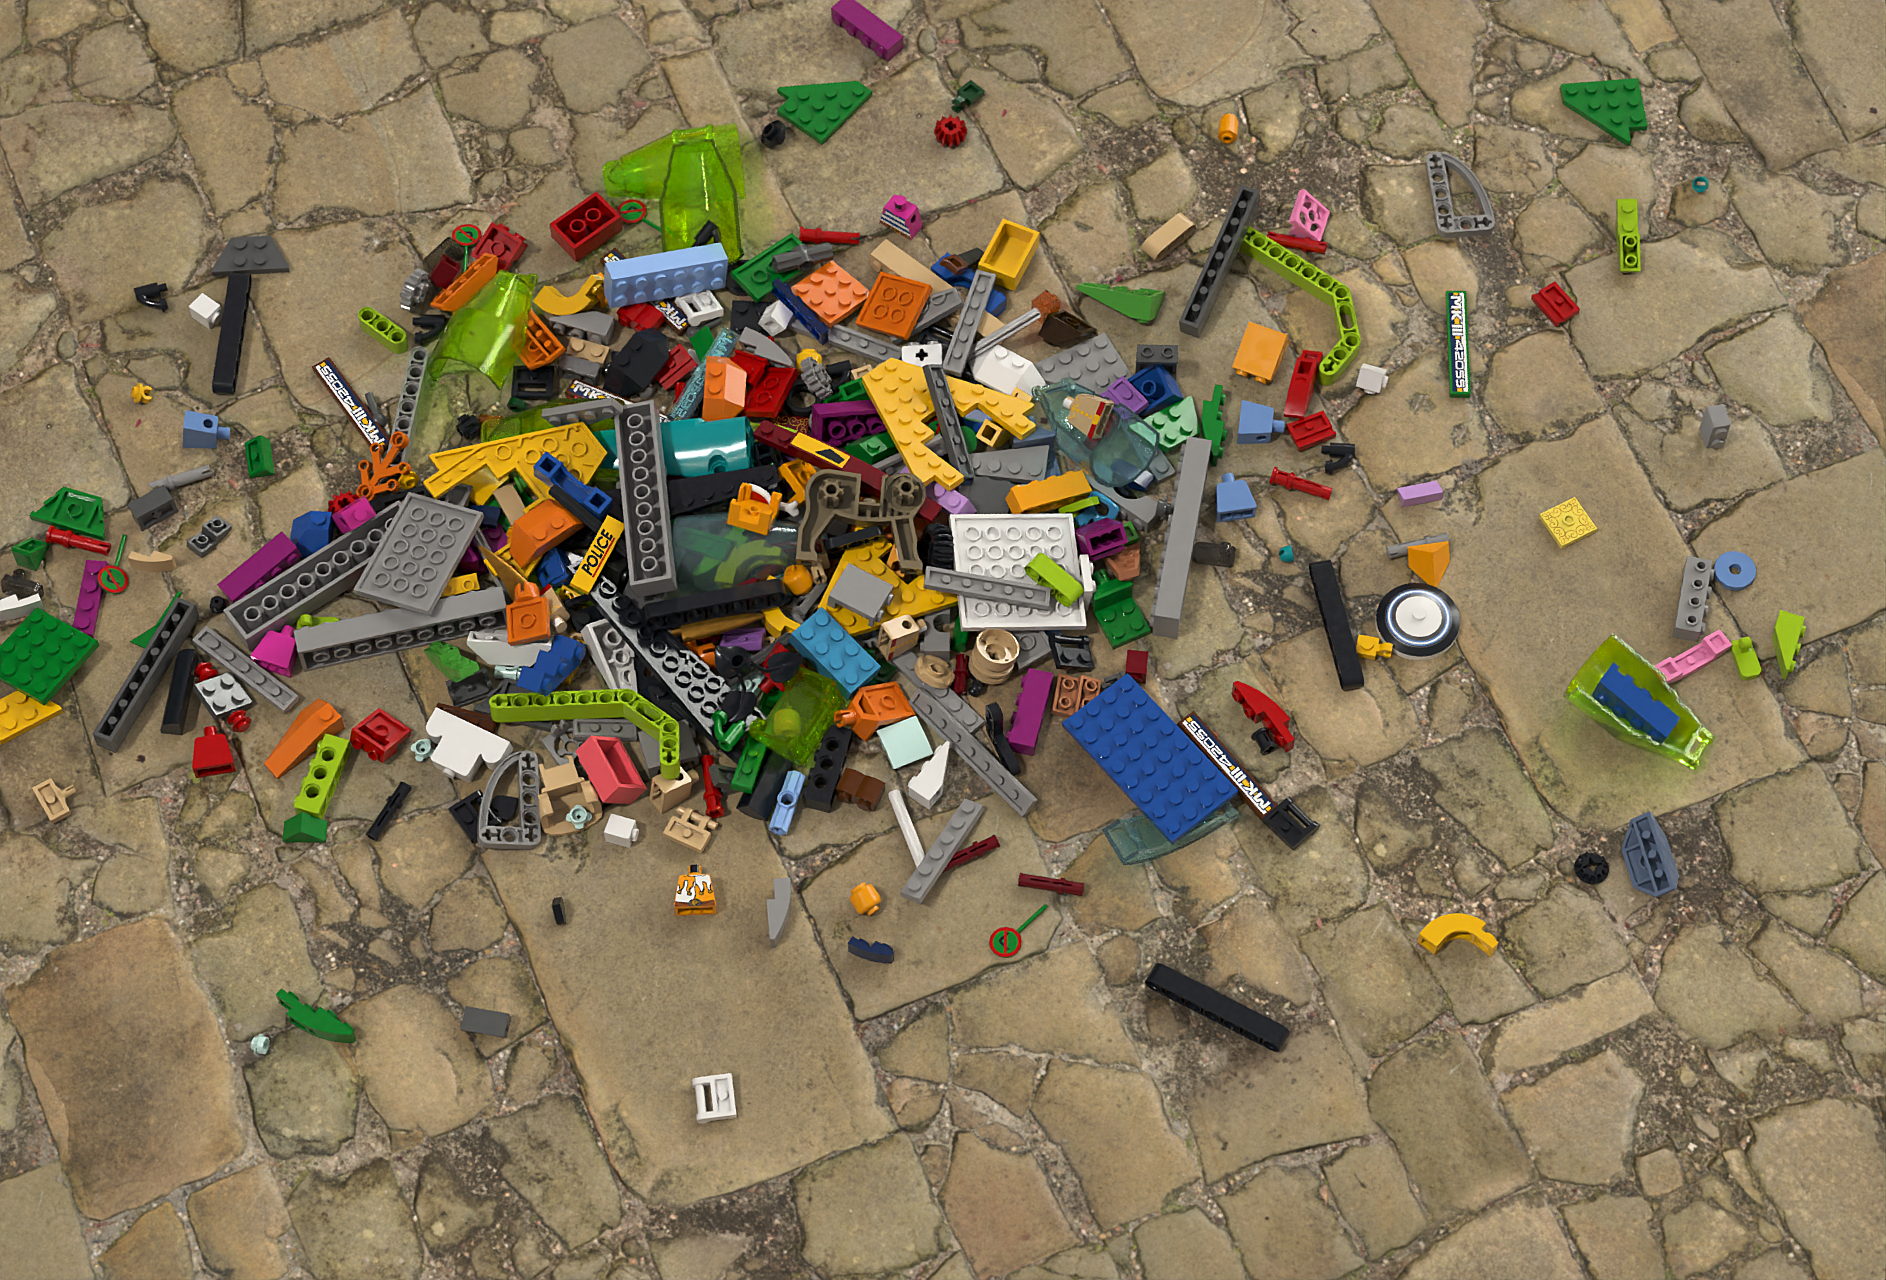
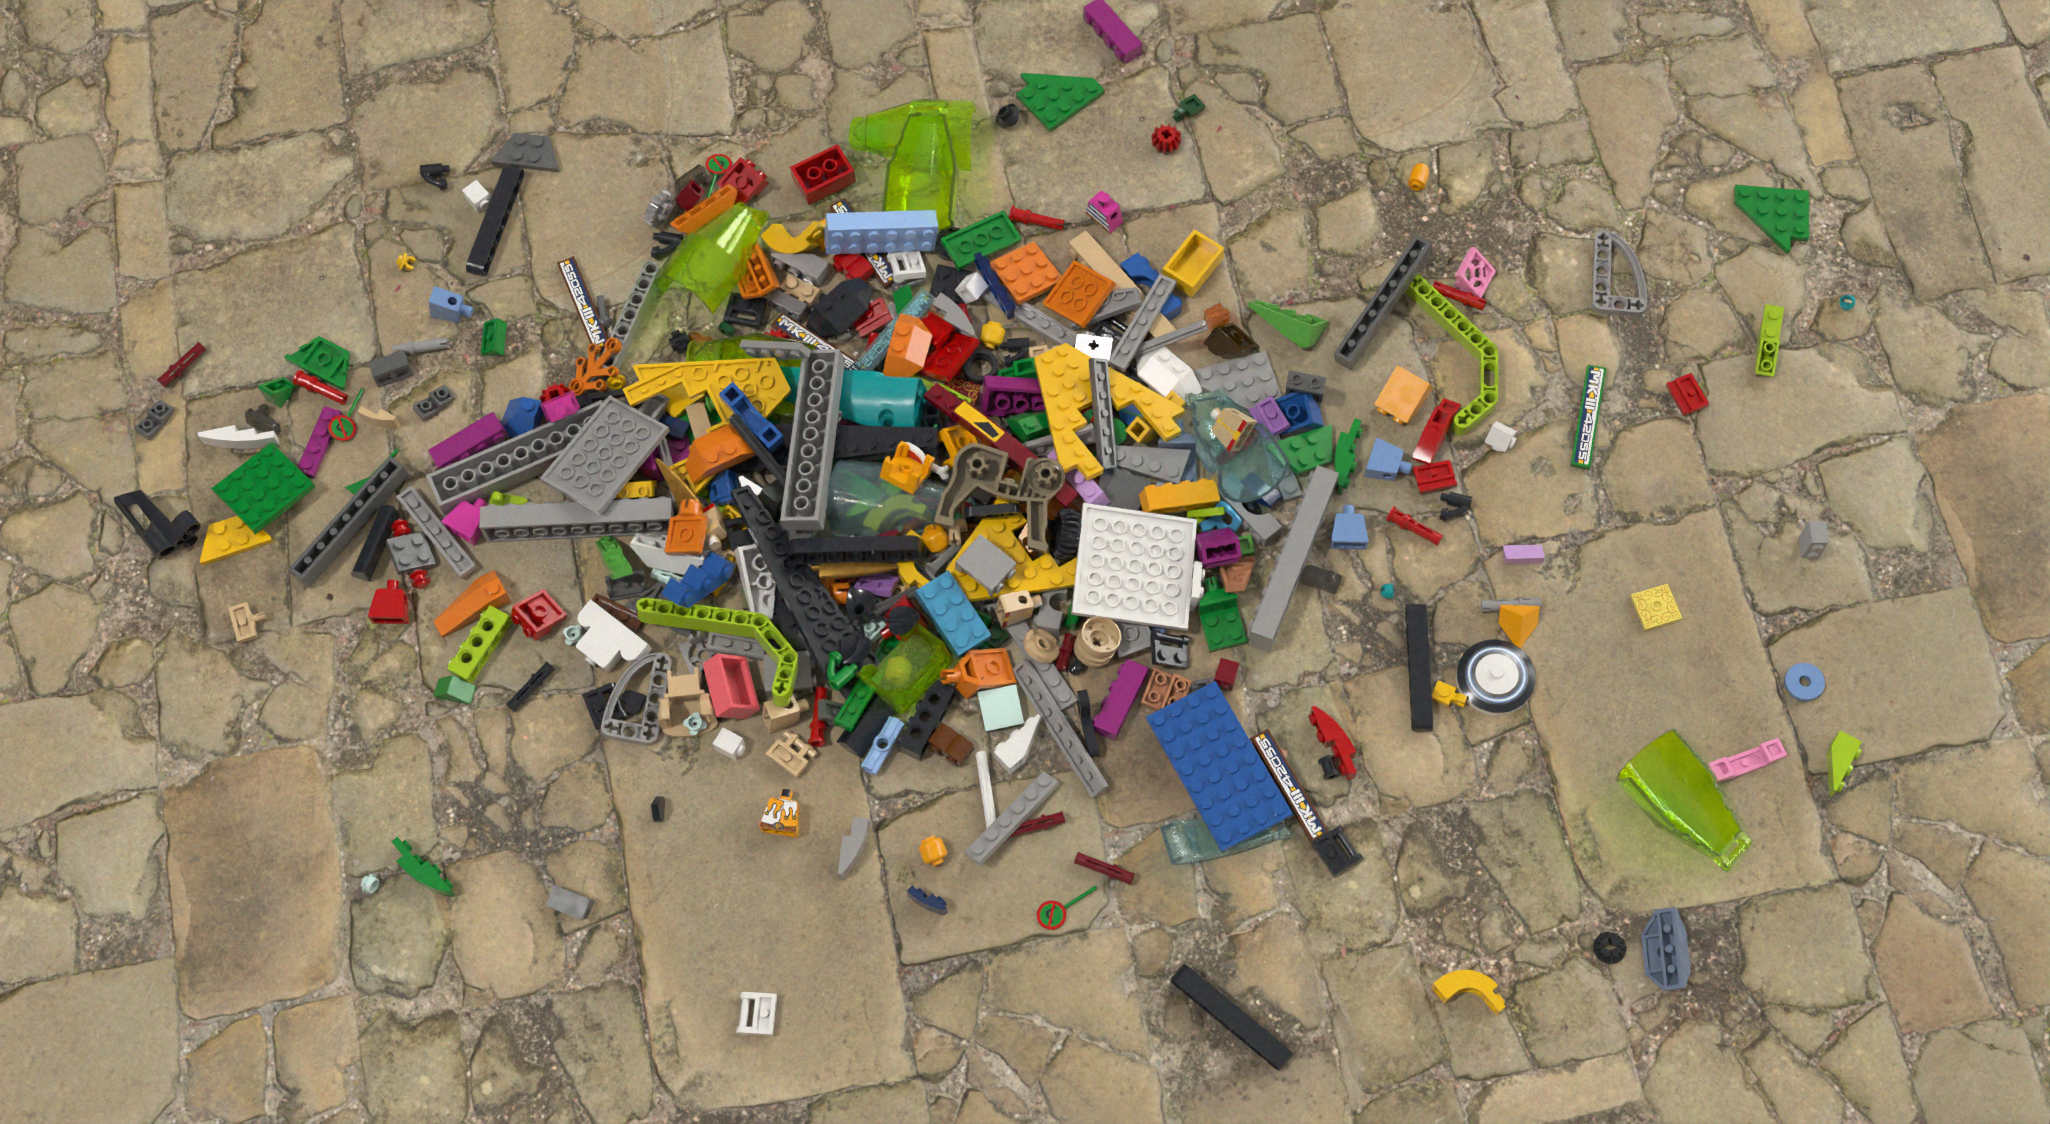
camera: 15 degrees right, 5 degrees up
black piece [210,596,227,614] -> none
lime beam [358,307,408,354] -> none
yellow tile [569,515,625,595] -> none
piece [617,199,673,238] -> none
black plant [691,220,721,247] -> none
dark grey piece [771,242,834,273] -> none
light grey gear [800,357,833,400] -> none
light grey plate [923,566,1051,610] -> none
piece [939,248,984,276] -> none
lime beam [1024,553,1084,607] -> none
tan beam [1141,212,1196,262] -> none
dark grey plate [1155,496,1171,521] -> none
blue wedge [1591,662,1680,744] -> none
light grey brick [1672,556,1715,642] -> none
lime piece [1730,636,1761,680] -> none

